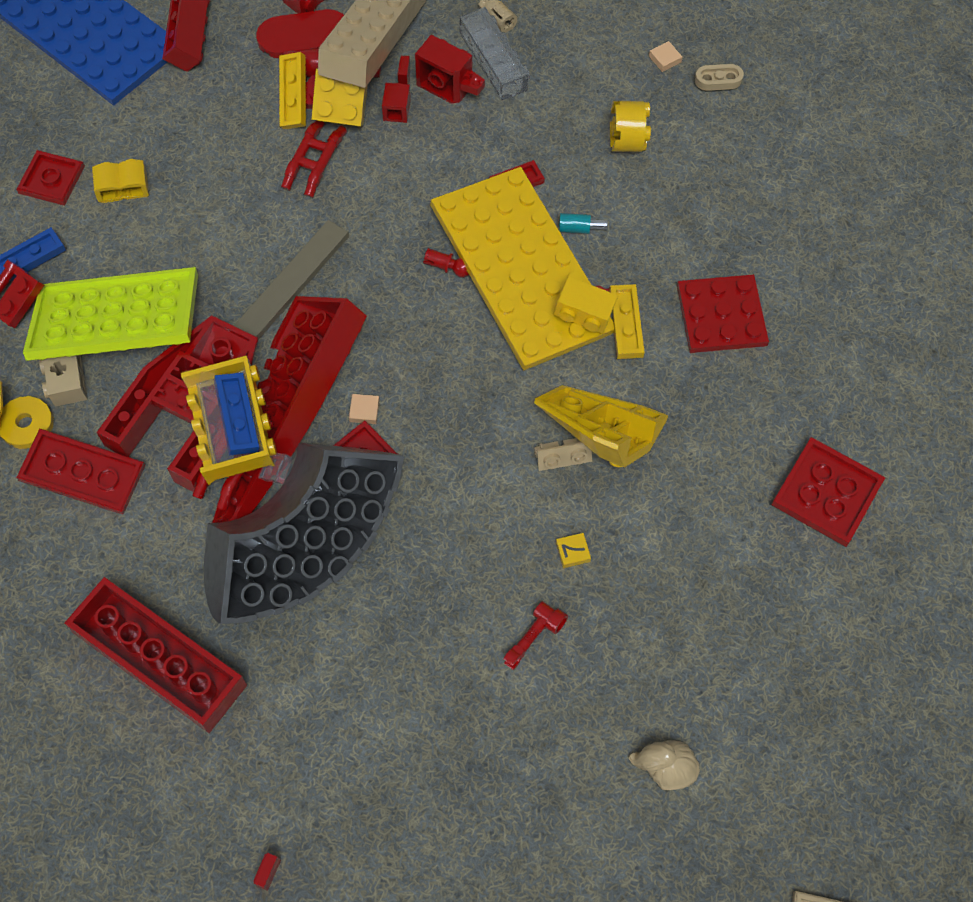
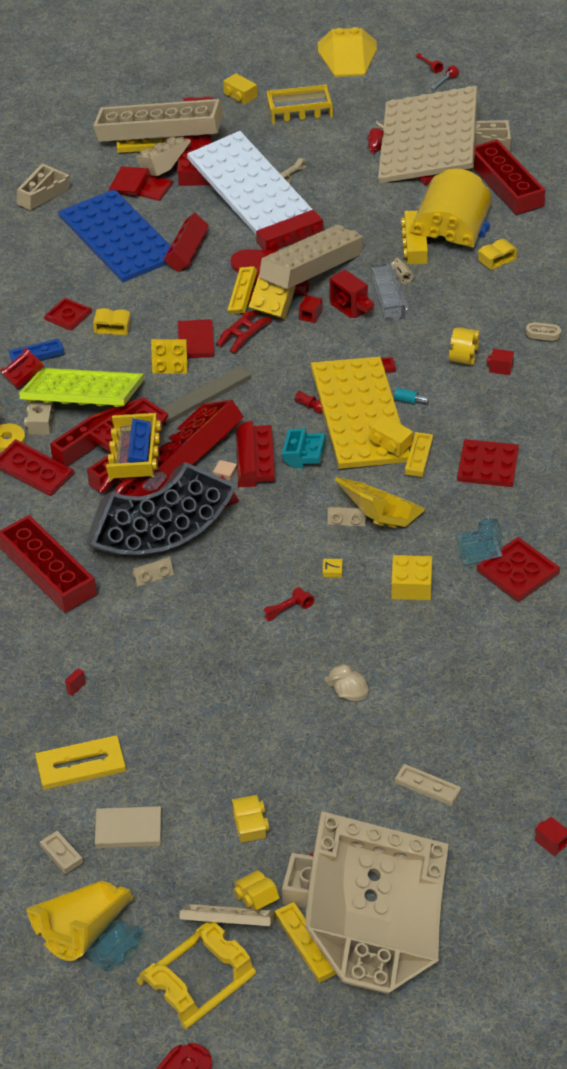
camera: 20 degrees right, 20 degrees down
red tile [398,55,411,84] -> none
light nougat tile [649,41,683,72] -> none
none -> tan hinge [132,557,174,586]
none -> yellow hinge [151,339,188,374]
none -> red tile [178,319,214,359]
none -> red brick [236,421,275,488]
none -> teal brick [282,428,326,469]
none -> yellow brick [391,555,432,600]
none -> clear light blue brick [458,518,503,564]
none -> red brick [487,348,514,375]

